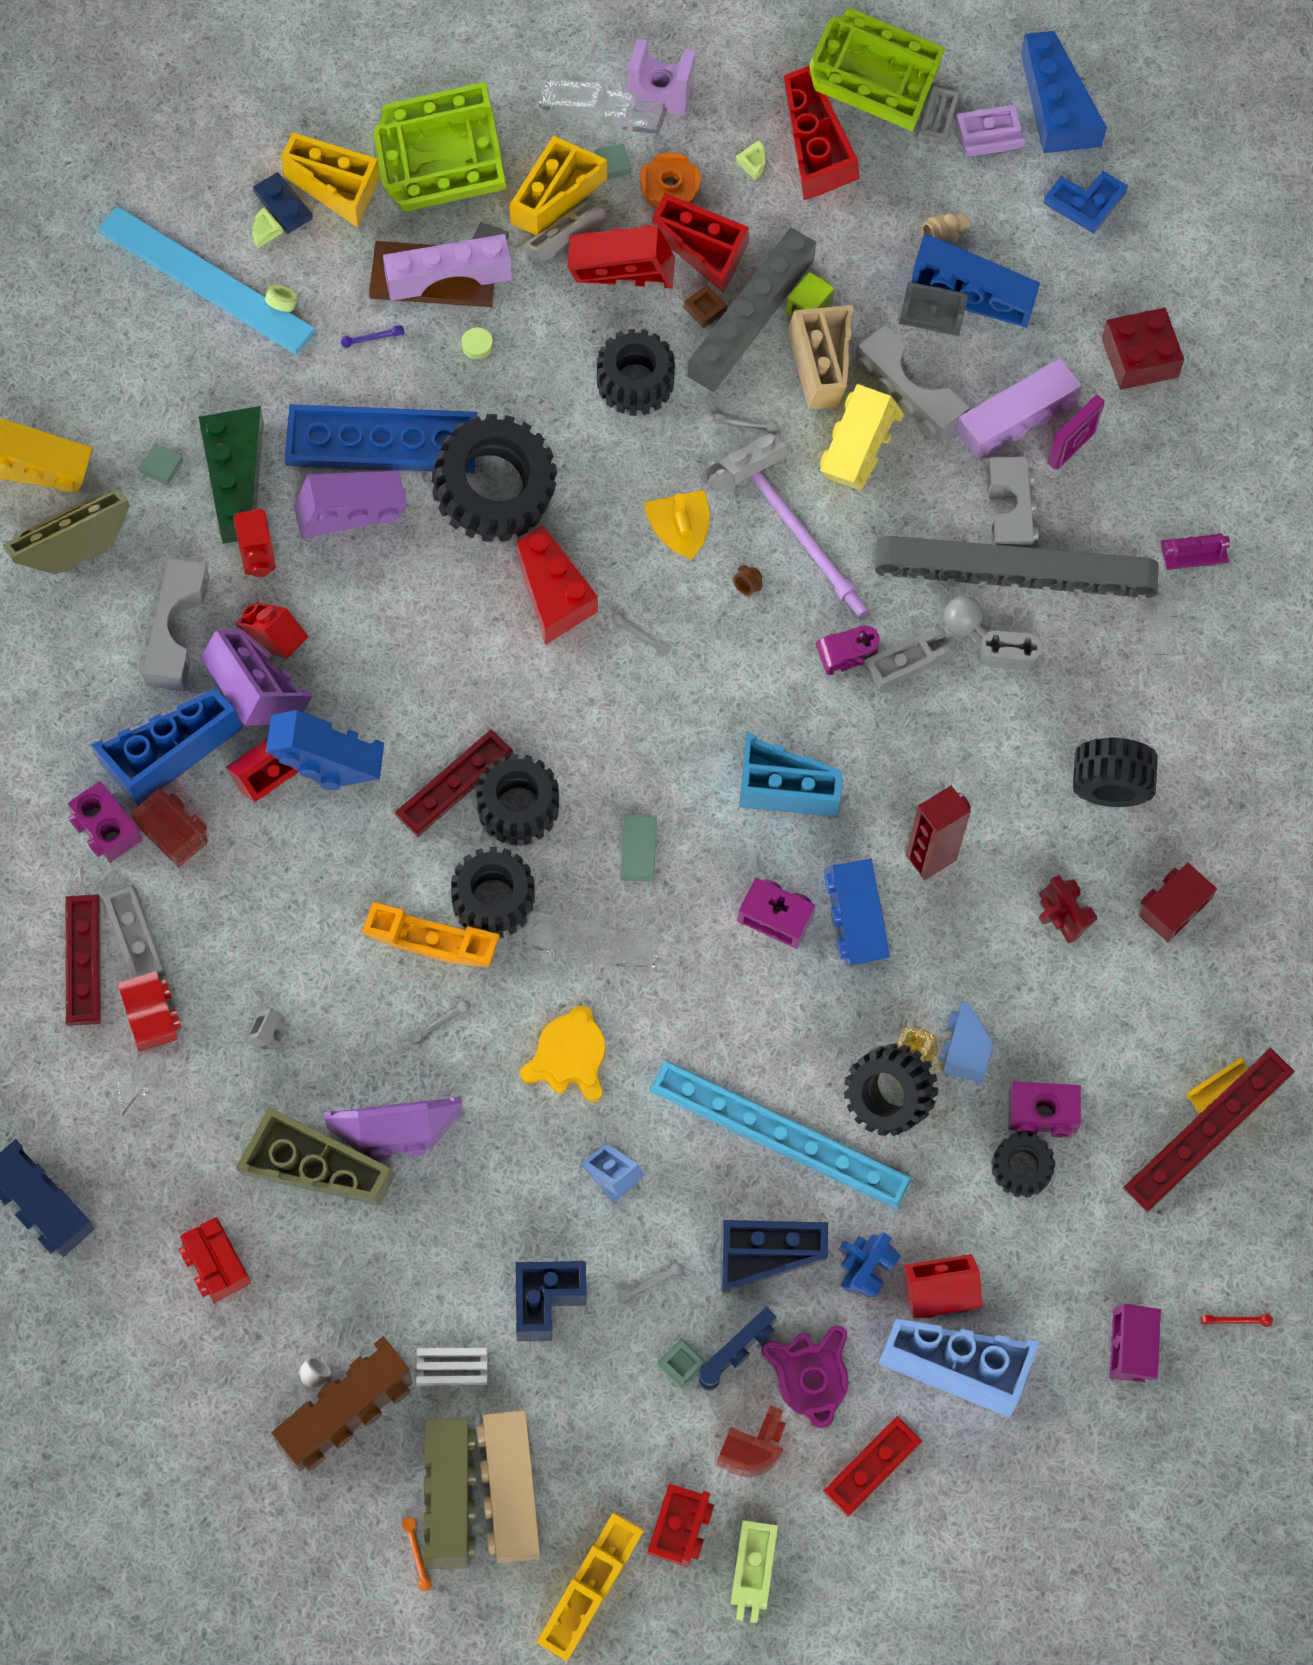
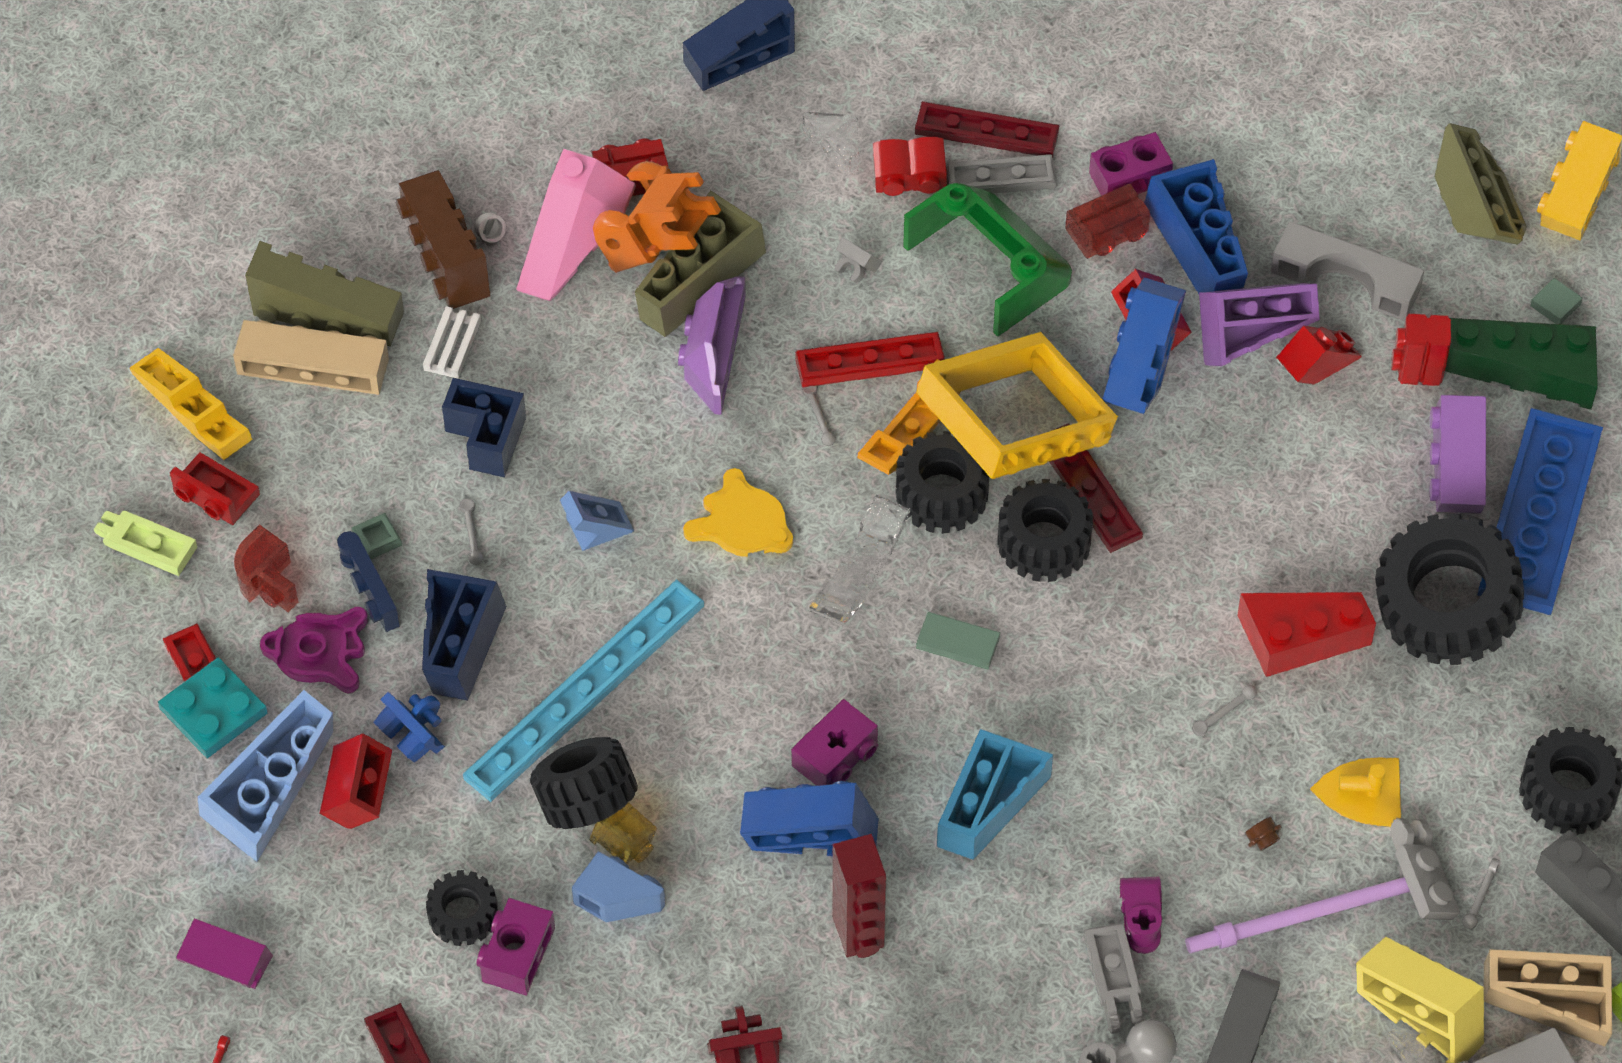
camera: 110 degrees right, 10 degrees down
none -> teal plate [158,657,268,759]
none -> bright pink wedge [516,149,636,301]
none -> orange piece [593,161,721,273]
none -> red tile [795,332,945,387]
none -> green windscreen [903,183,1072,337]
none -> yellow window [916,332,1118,479]

